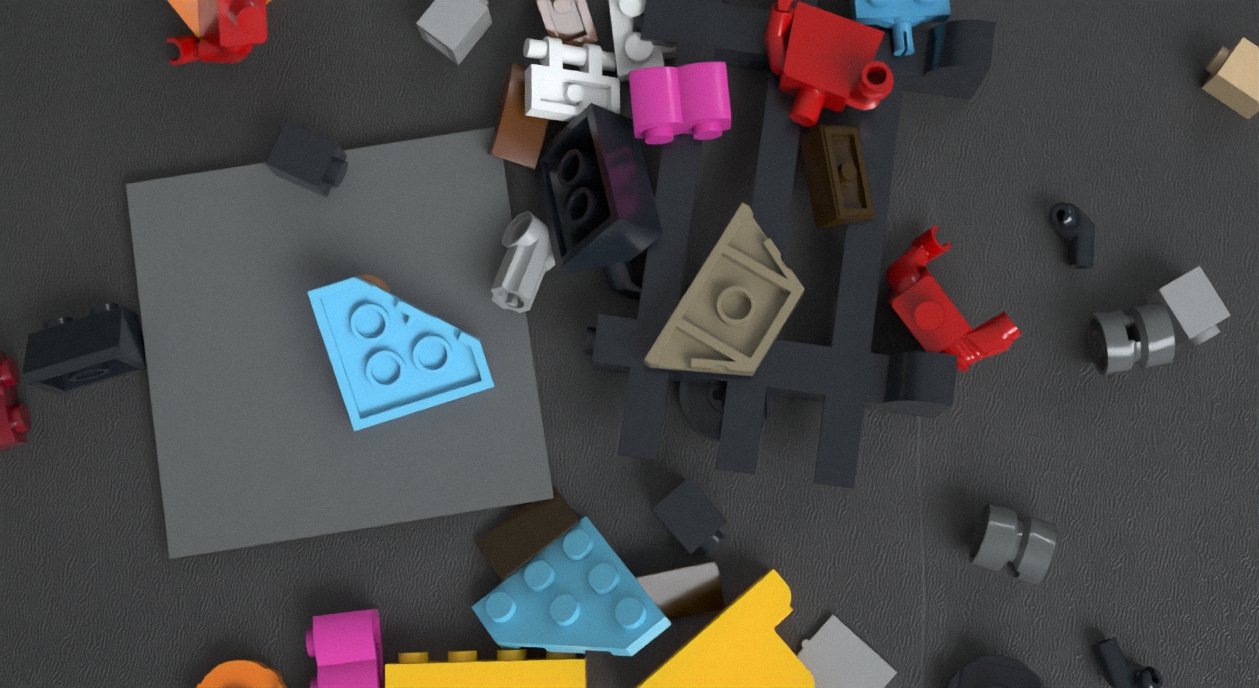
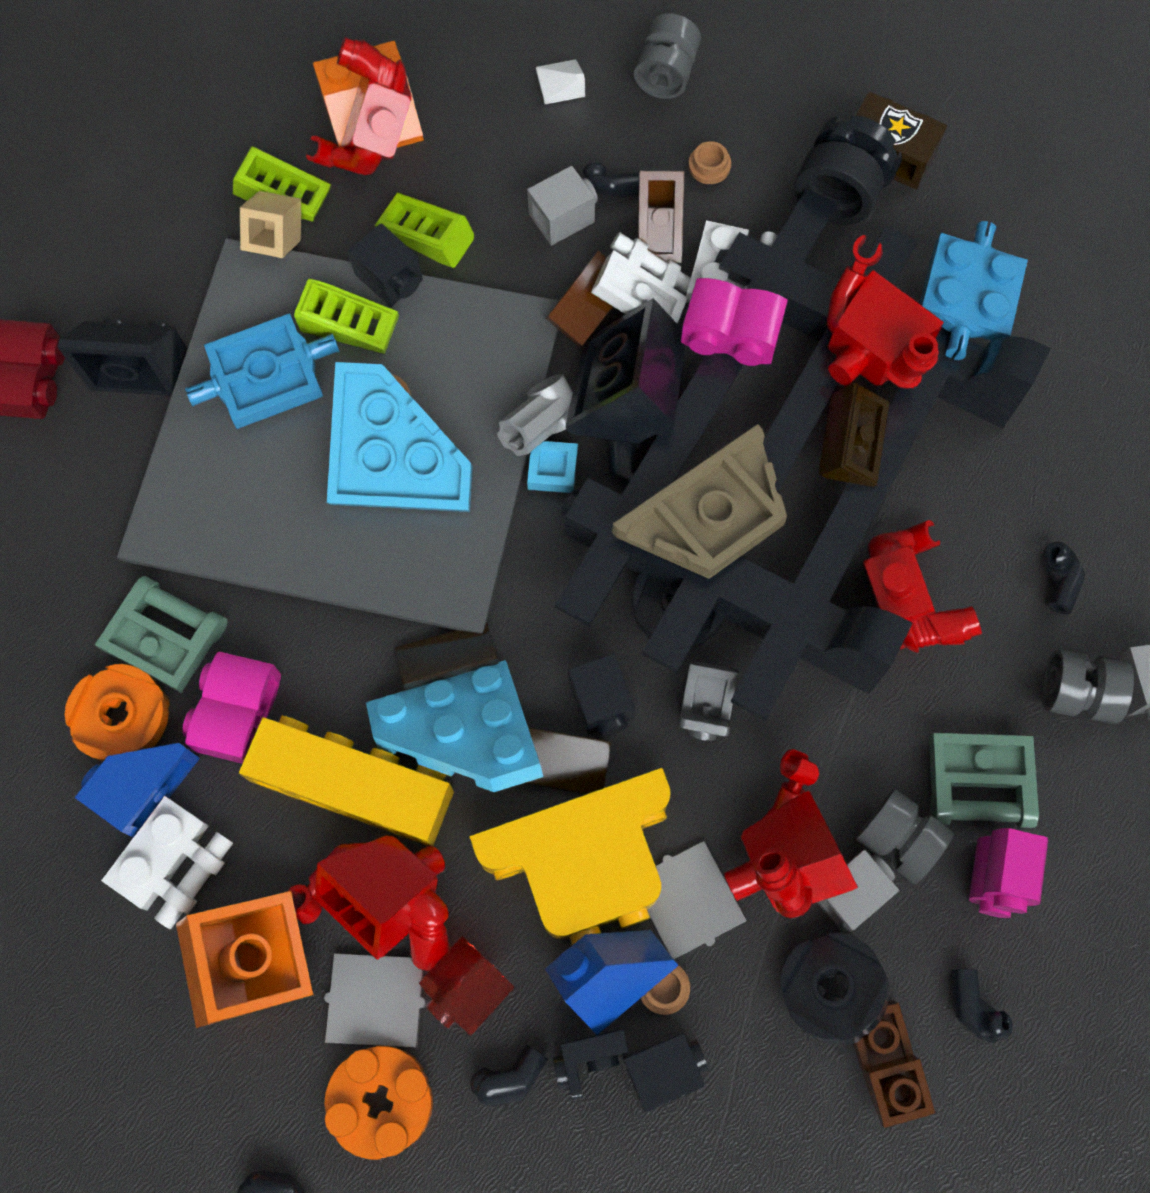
camera: 20 degrees right, 10 degrees down
none -> sand green plate [95,576,228,693]
none -> dark azure plate [185,313,340,429]
none -> lime slope [233,146,331,222]
none -> tan brick [240,191,301,258]
none -> lime slope [294,278,399,354]
none -> lime slope [374,192,474,268]
none -> medium azure plate [527,441,578,493]
none -> bracket [679,661,739,741]
none -> red torso [724,749,858,918]
none -> light grey brick [817,850,900,934]
none -> sand green plate [929,733,1039,828]
none -> dark pink brick [969,828,1048,918]

